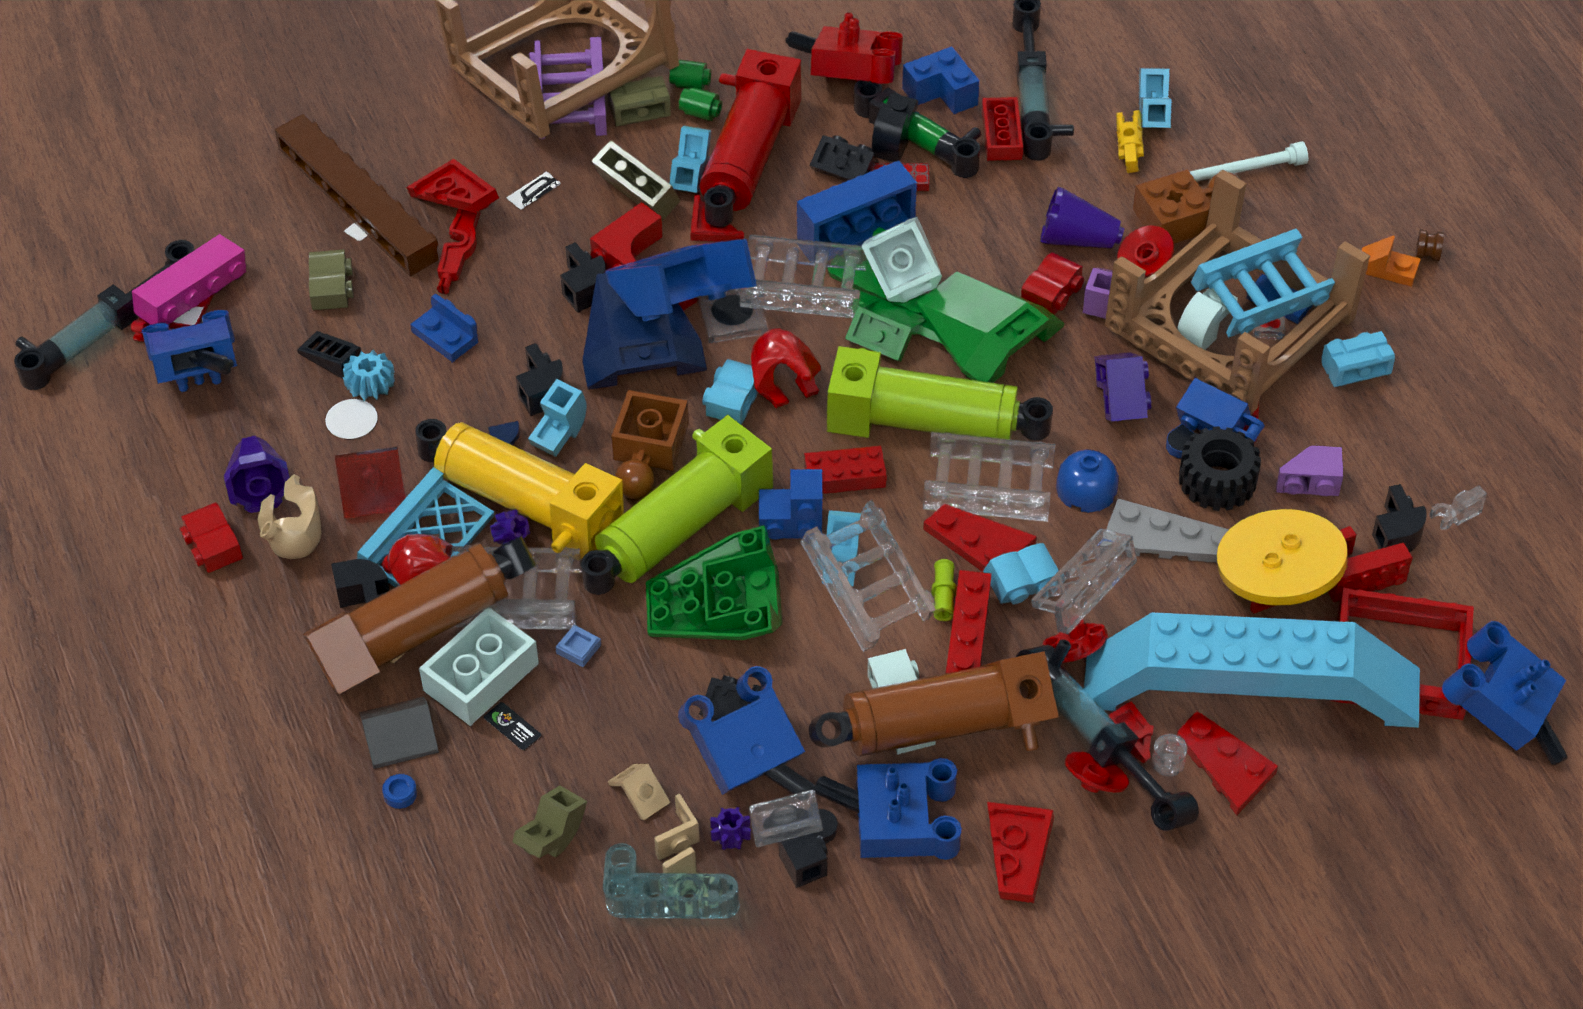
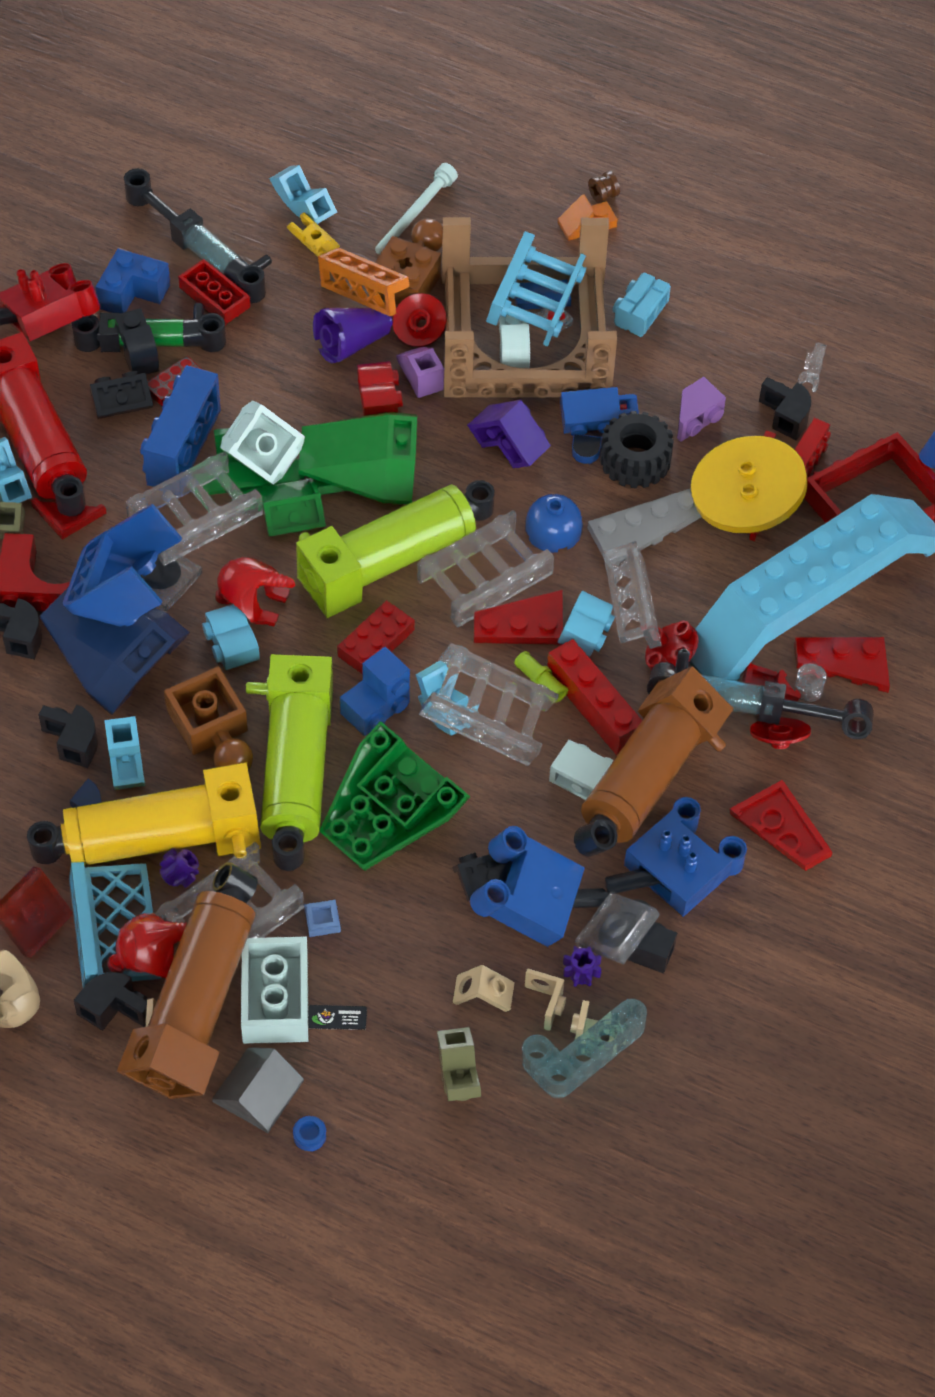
camera: 45 degrees left, 5 degrees up
none -> orange fence [318,248,409,316]

